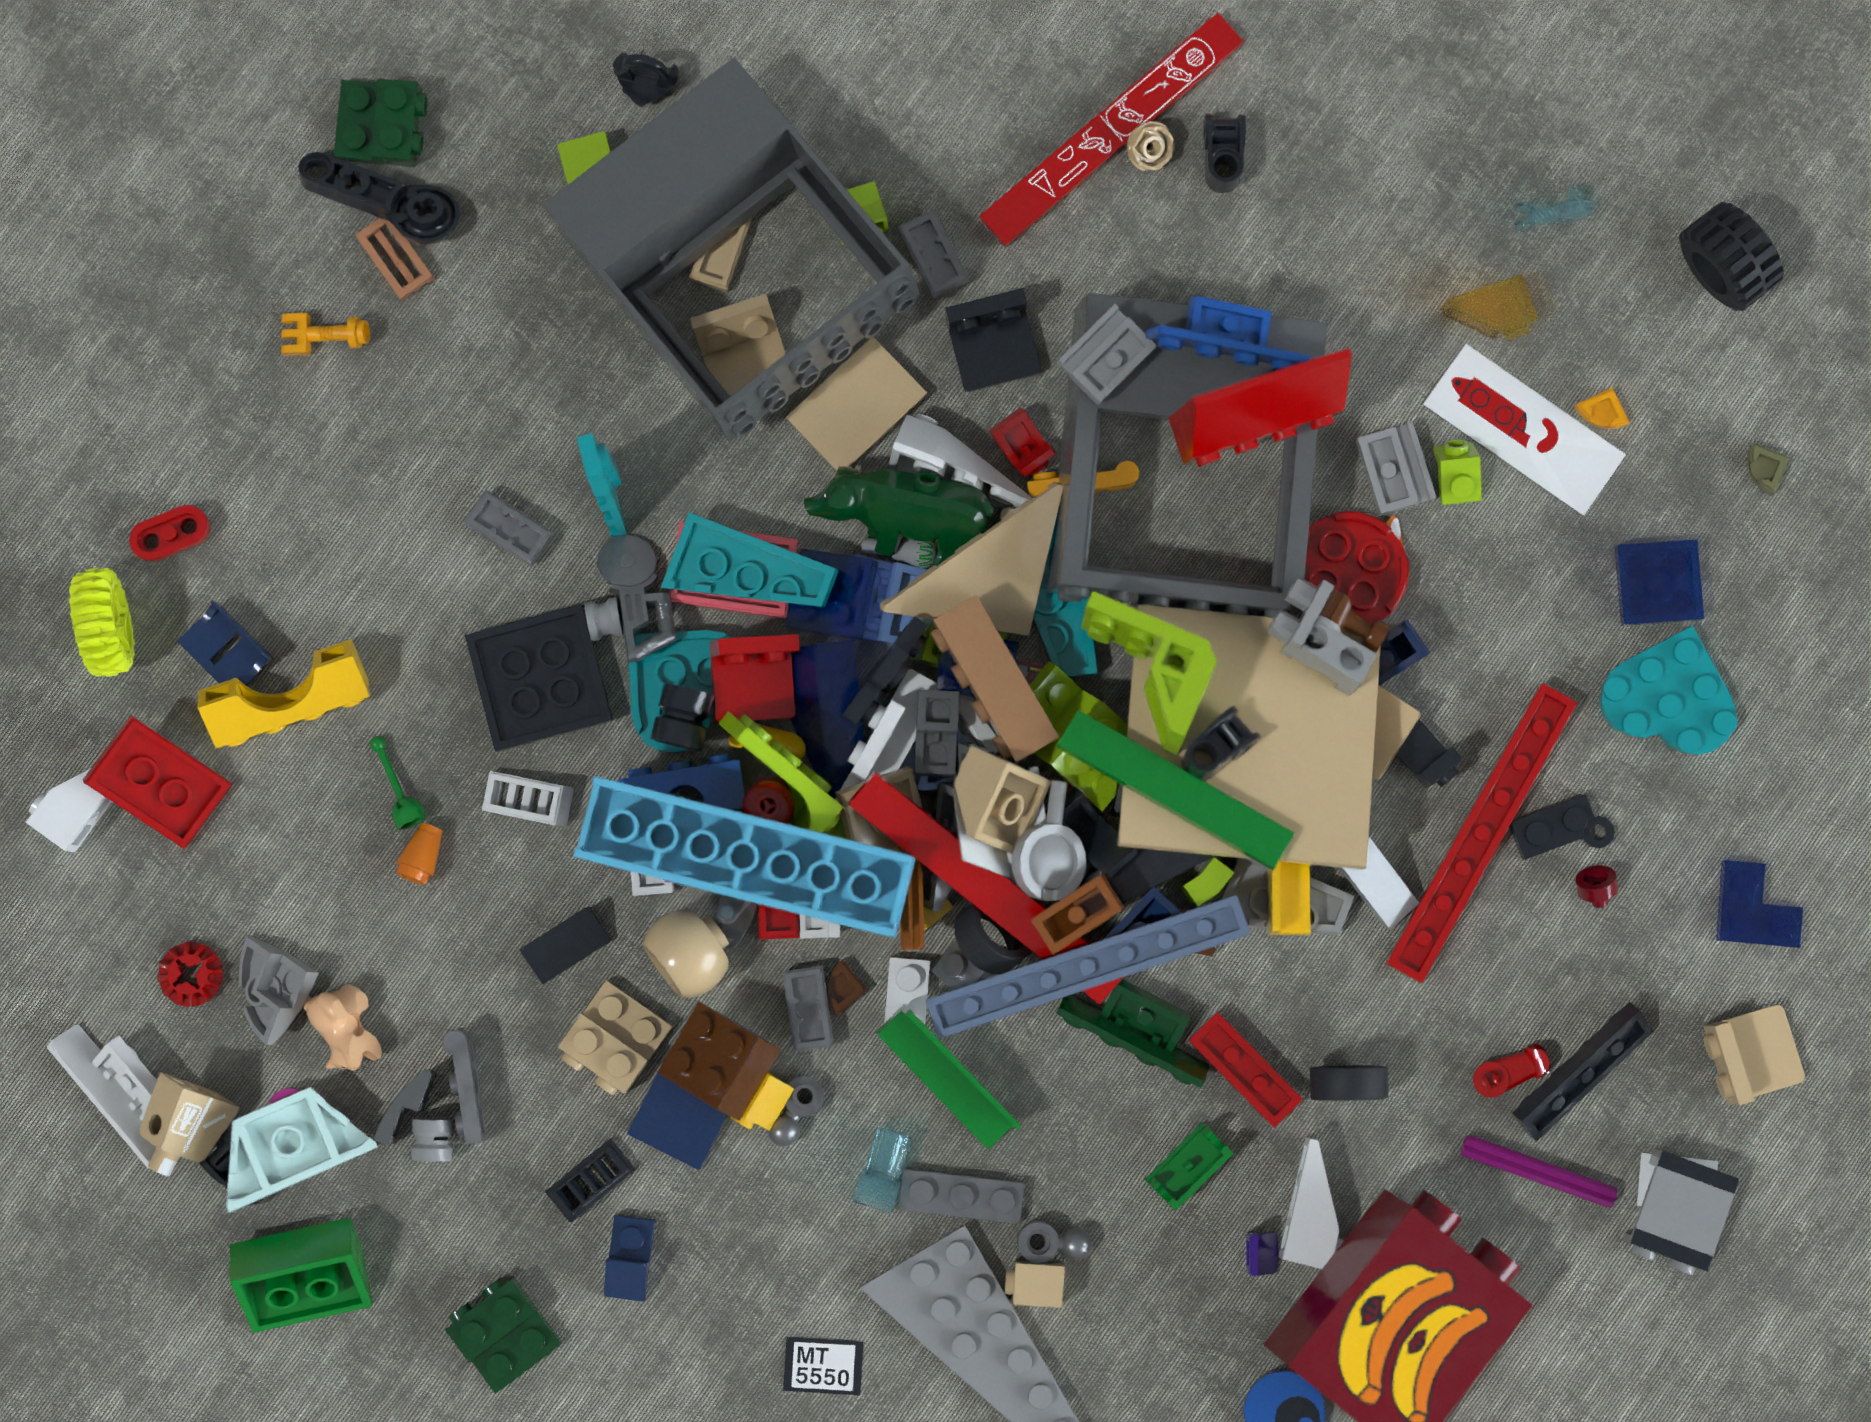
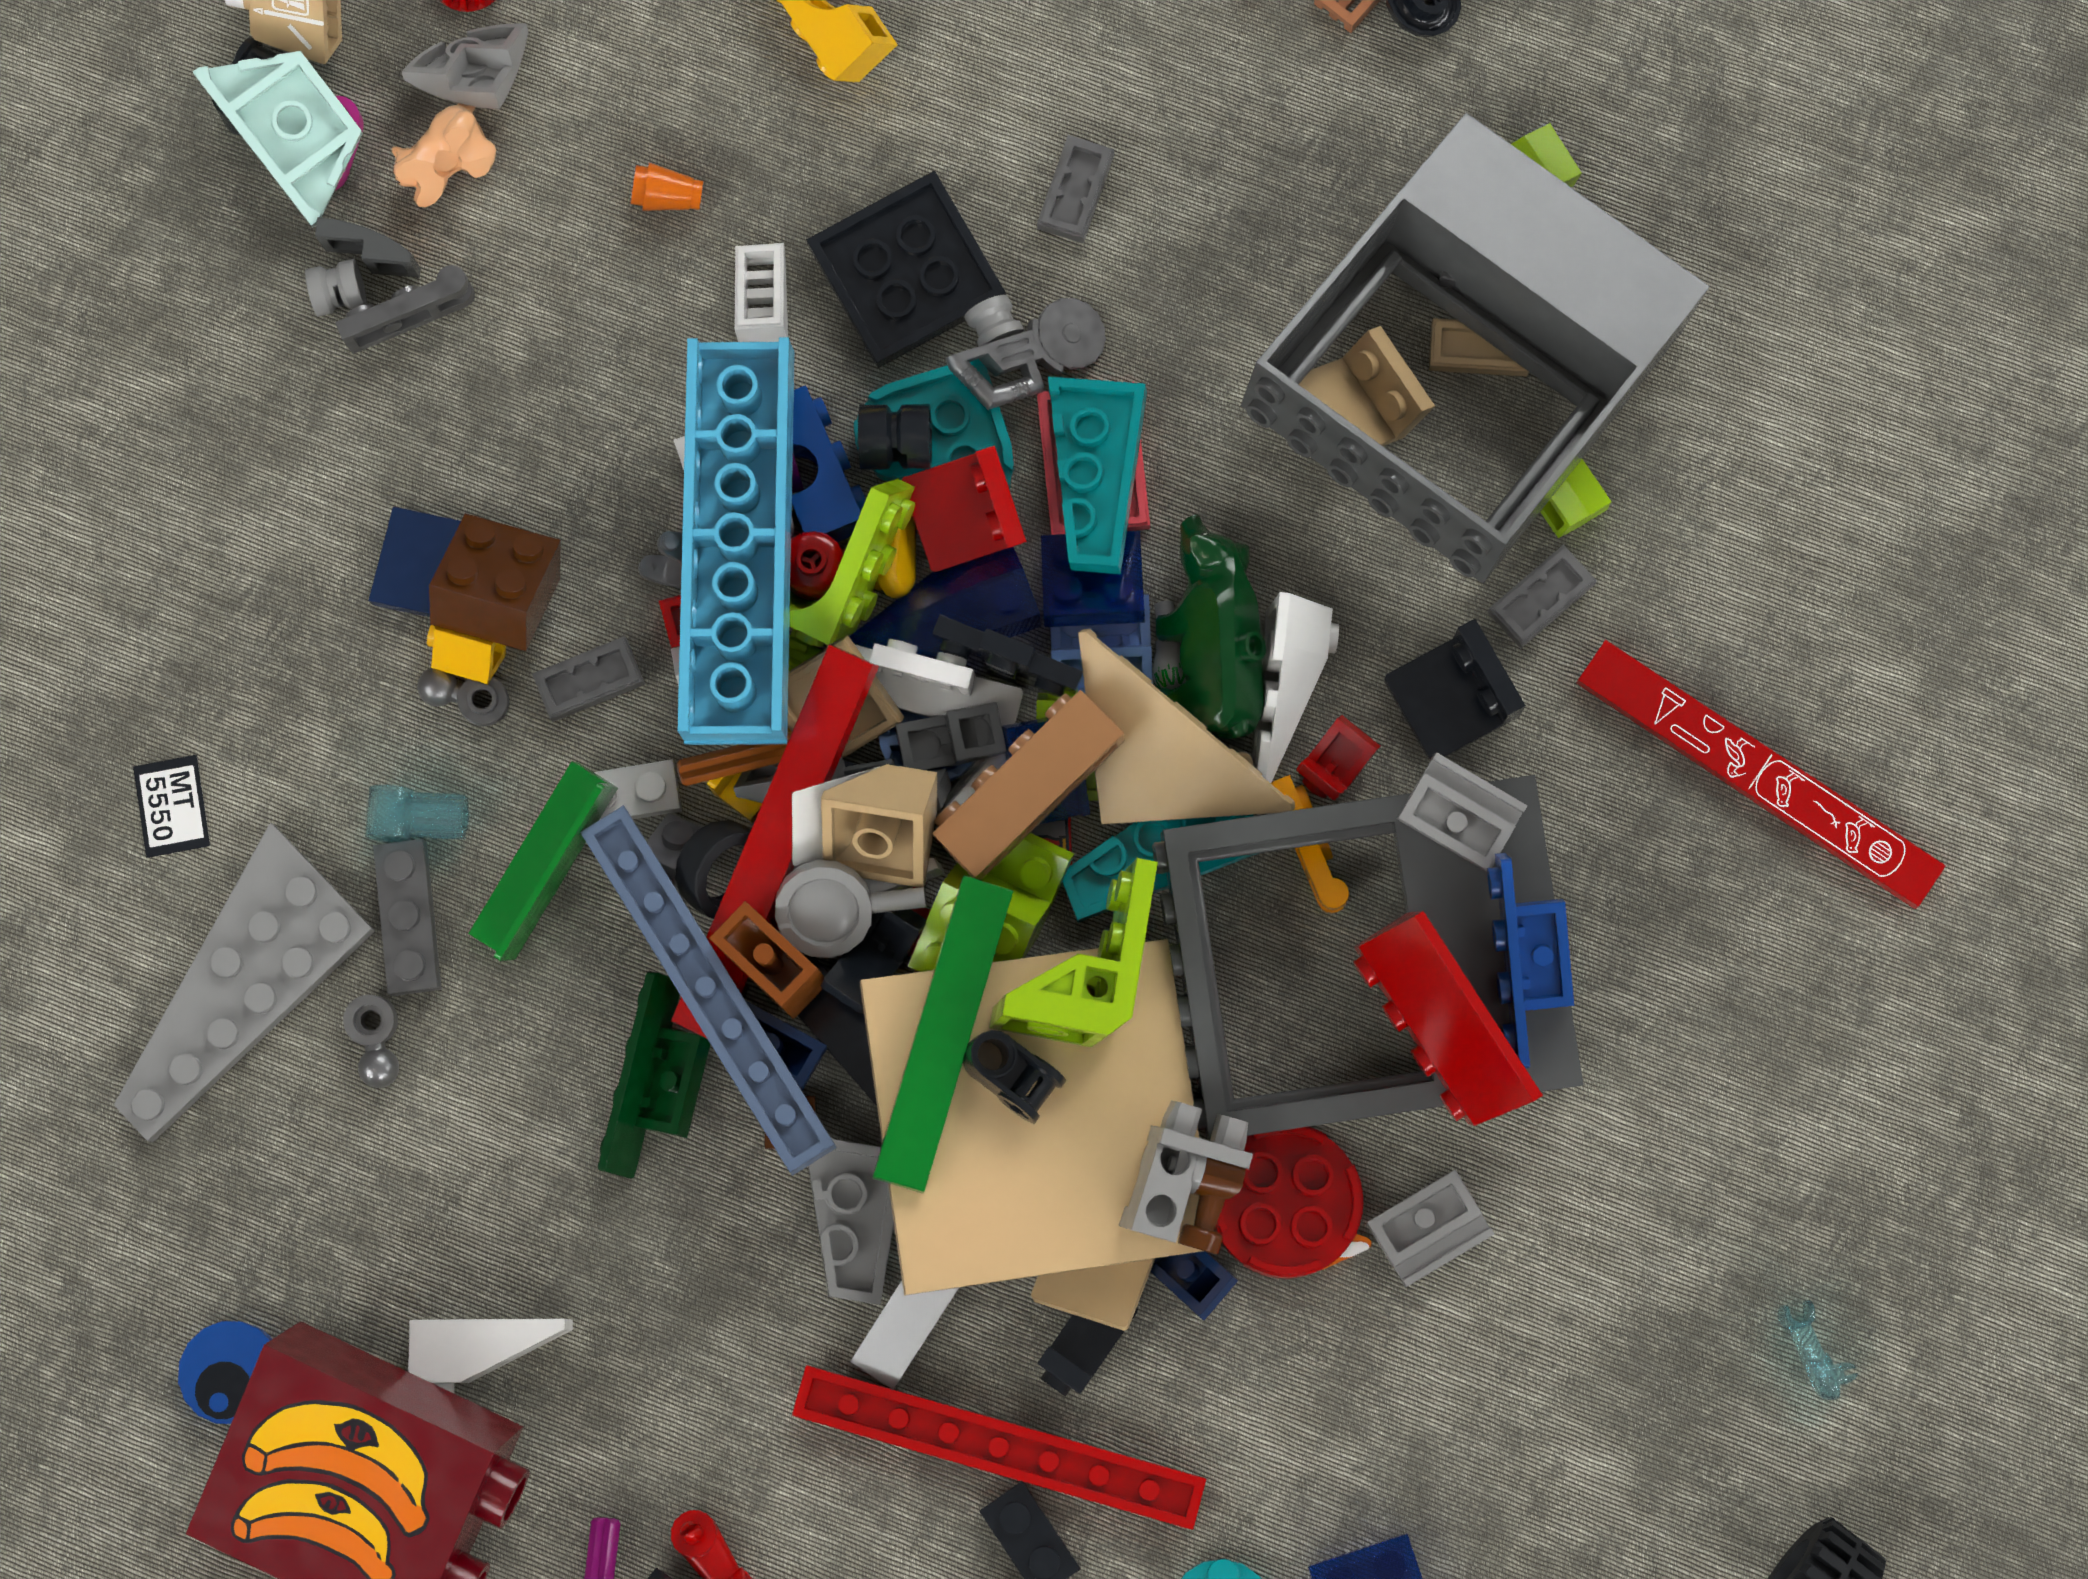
camera: 85 degrees right, 5 degrees down
green slope [230,1218,373,1333] -> none
green hinge [370,736,427,830] -> none
dark green plate [445,1277,563,1394] -> none
black slope [519,906,612,984] -> none
black slope [545,1138,637,1223] -> none
tan plate [558,980,673,1096] -> none
teal wing [576,433,628,537] -> none
dark blue slope [604,1215,656,1302] -> none
black piece [613,52,679,107] -> none
tan wheel [642,909,729,998] -> none
tan tile [786,337,927,472] -> none
reddish brown tile [827,959,868,1016] -> none
tan brick [1005,1260,1065,1308] -> none
tan plate [1127,122,1174,171] -> none
green hinge [1144,1122,1234,1211] -> none
lime piece [1180,857,1235,908] -> none
red plate [1188,1012,1303,1128] -> none
black piece [1203,114,1246,194] -> none
dark purple slope [1246,1232,1278,1276] -> none
yellow panel [1267,861,1311,935] -> none
black tyre [1310,1065,1388,1101] -> none
white sticker [1423,344,1626,516] -> none
lime bracket [1433,439,1482,505] -> none
clear yellow slope [1441,274,1538,341] -> none
light orange tile [1574,387,1630,429] -> none

